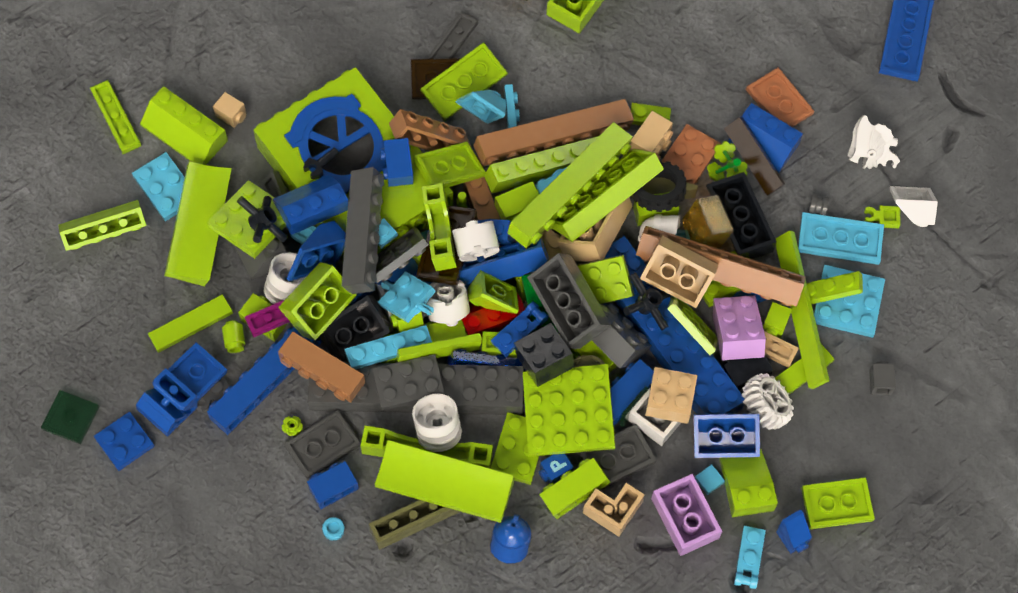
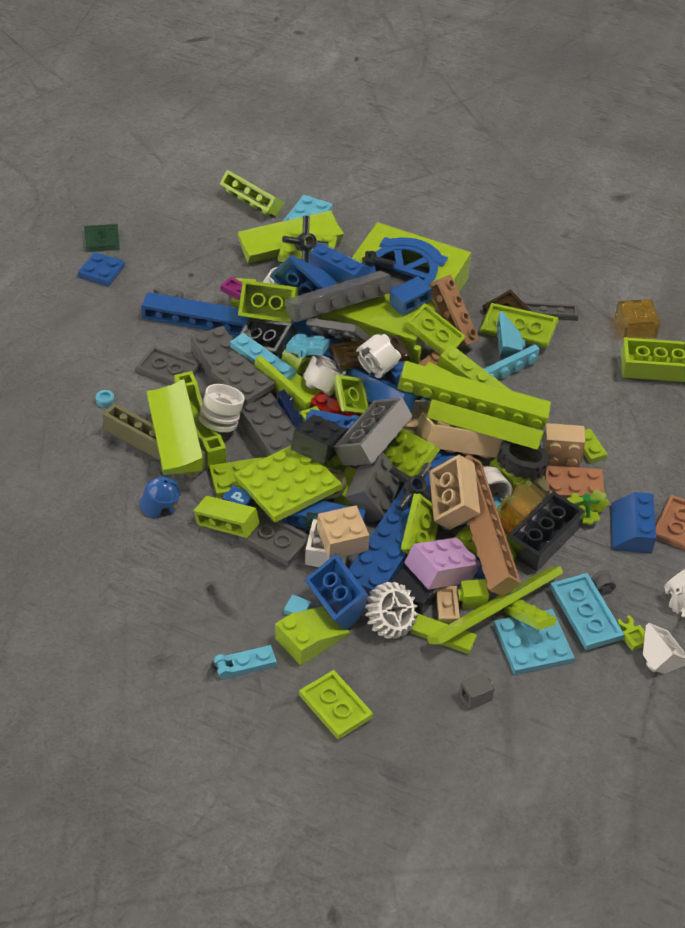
camera: 60 degrees right, 20 degrees down
lime tile [90,80,141,154] -> none
blue piece [136,342,227,437] -> none
lime slope [140,86,228,165] -> none
lime tile [148,294,233,353] -> none
tan brick [213,92,246,128] -> none
lime brick [222,320,246,353] -> none
medium nougat brick [278,332,365,403] -> none
lime plate [282,416,303,436] -> none
blue brick [307,461,359,509] -> none
medium azure plate [378,218,398,249] -> none
lime arch [422,183,457,271] -> none
medium nougat brick [473,99,634,167] -> none
tan brick [583,483,644,537] -> none
lavender brick [651,474,722,556] -> none
dark brown tile [724,117,785,196] -> none
blue slope [776,509,812,554] -> none

